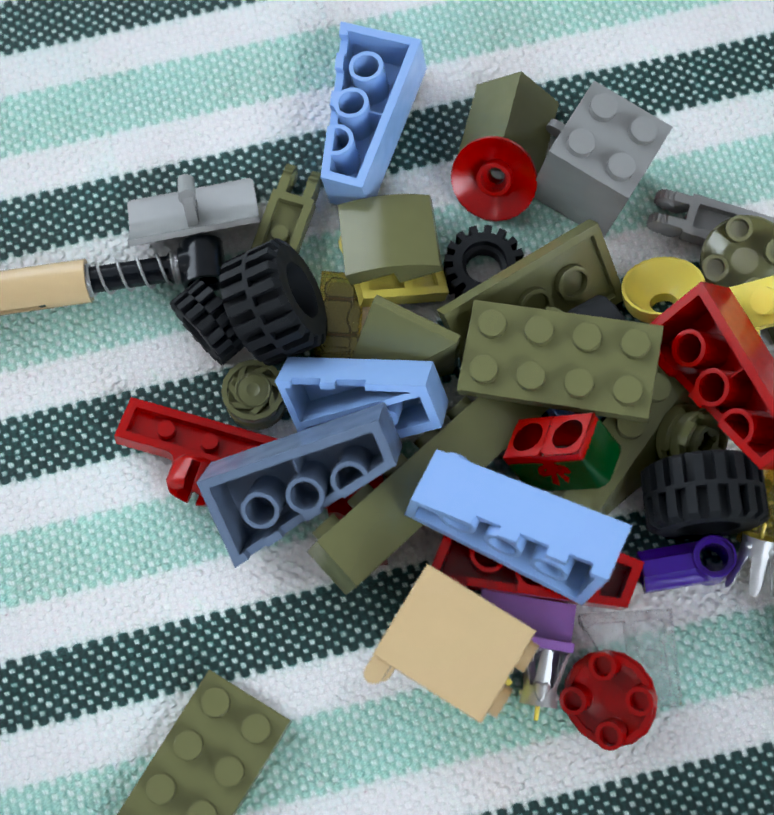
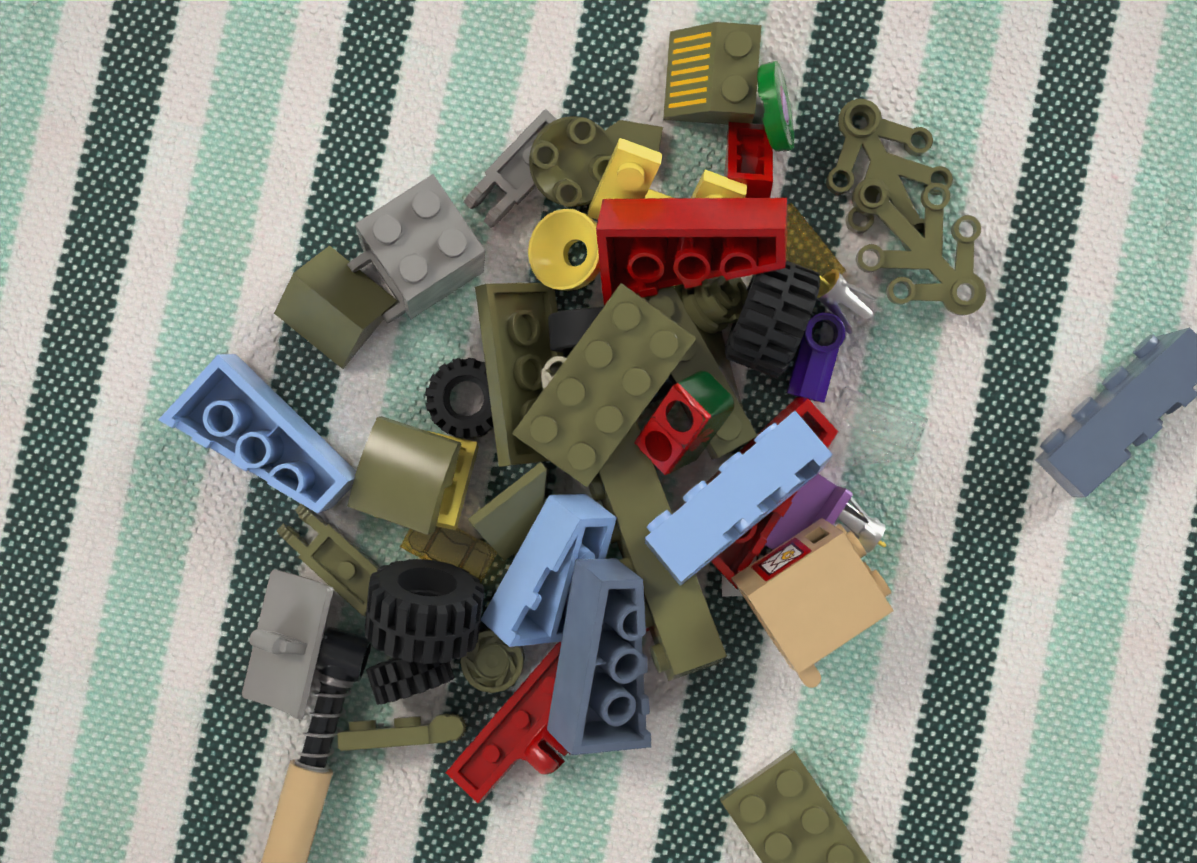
camera: 70 degrees left, 15 degrees up
red dish [451,136,538,221] -> none
red dish [559,649,658,751] -> none
none -> olive hinge [337,713,467,751]

